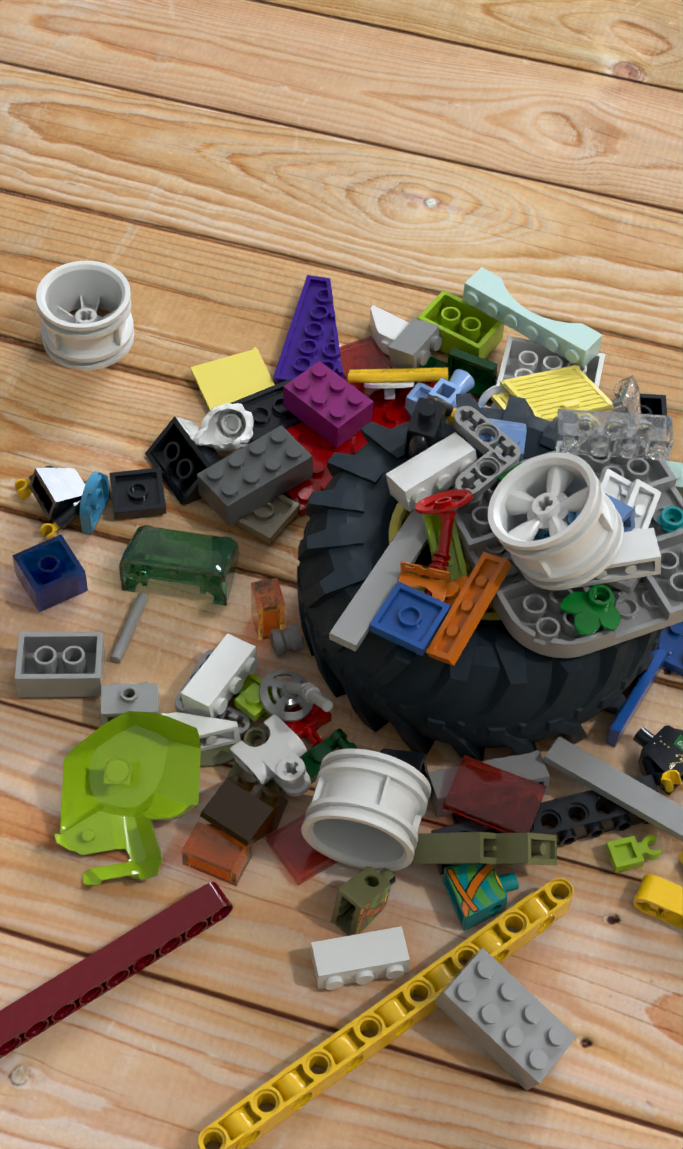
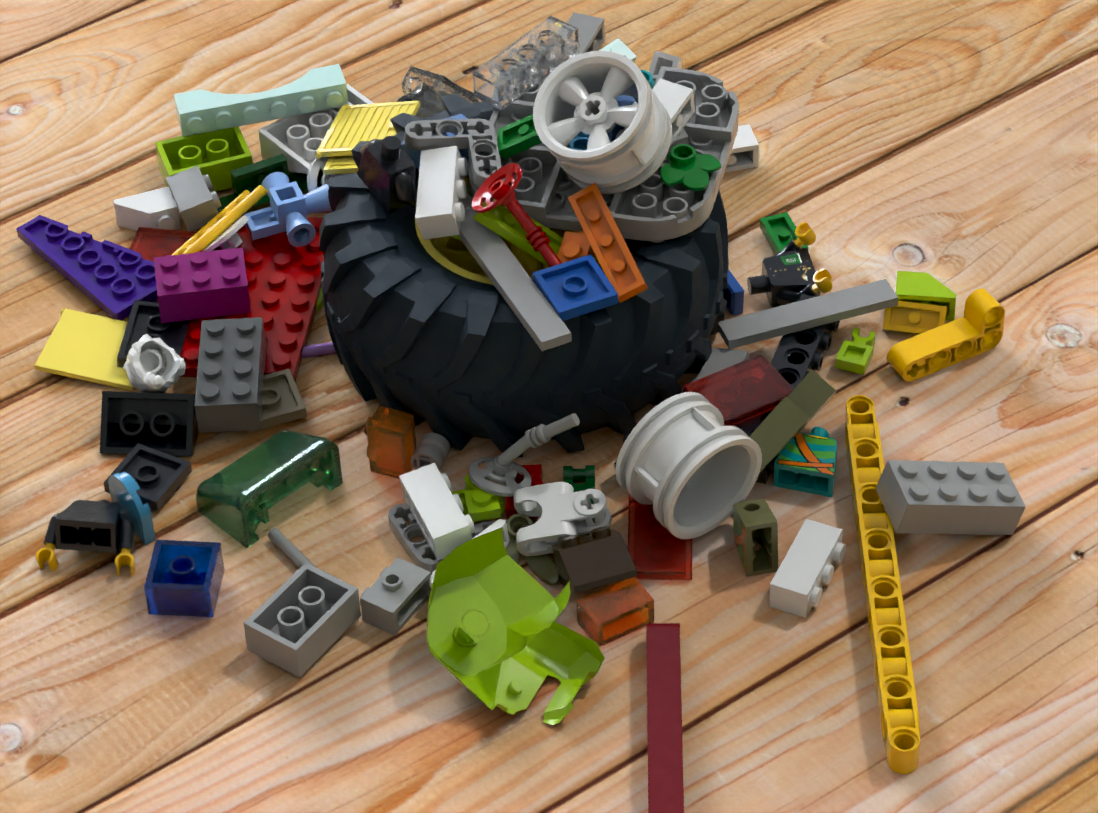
camera: 50 degrees left, 10 degrees down
orange piece [398,561,450,602] -> none

